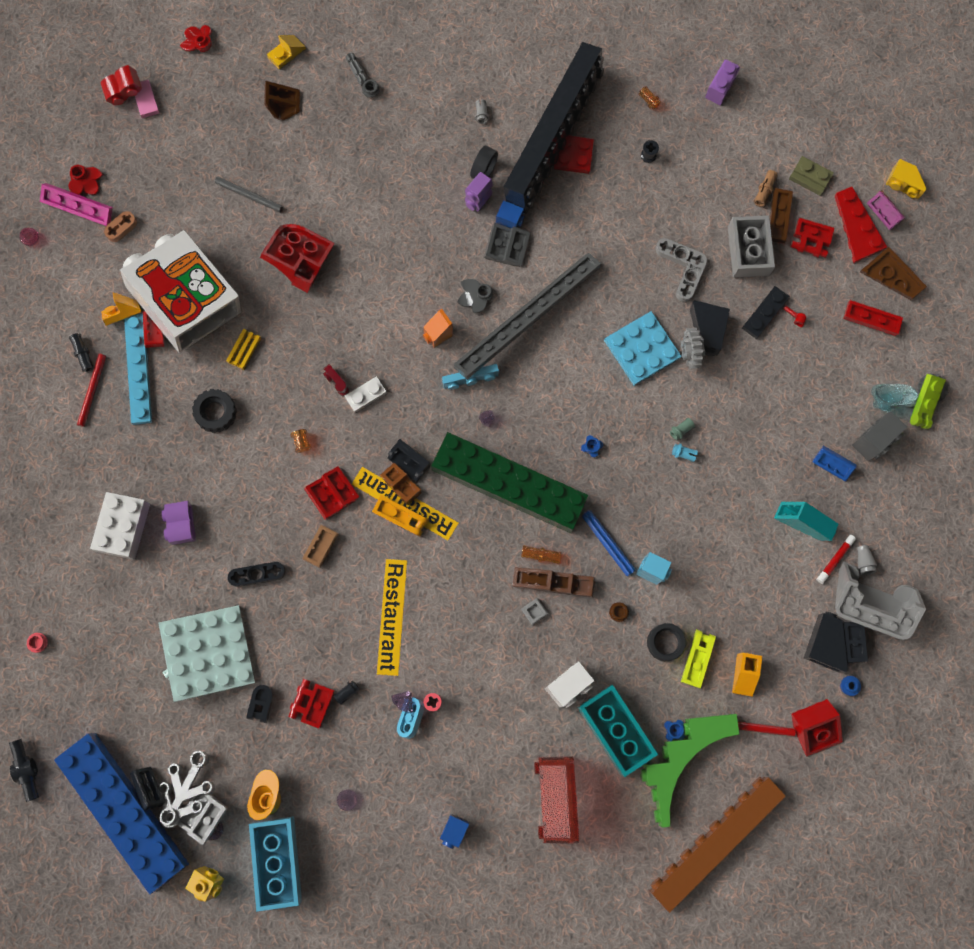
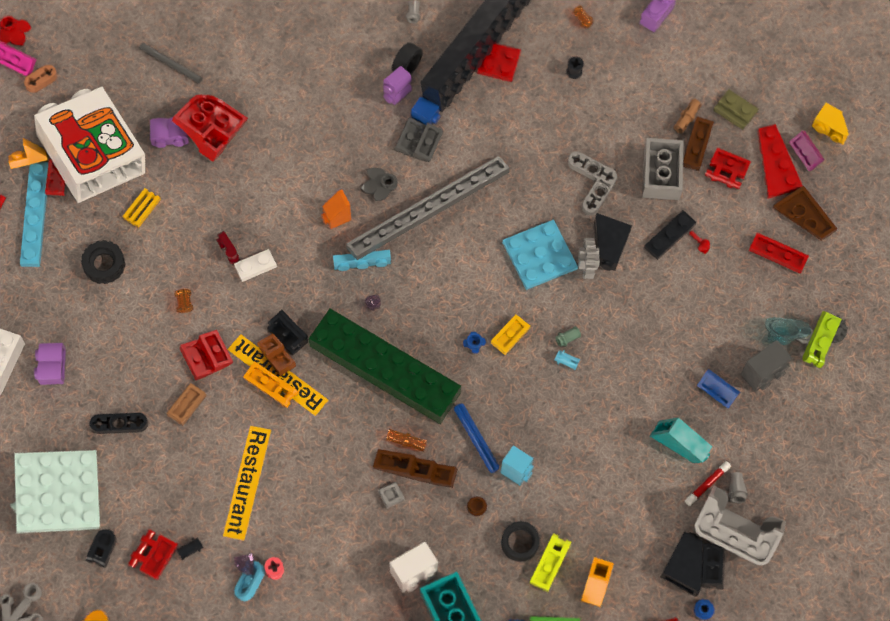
camera: 10 degrees right, 10 degrees down
none -> medium lavender brick [150,118,189,148]
none -> yellow plate [491,314,530,355]

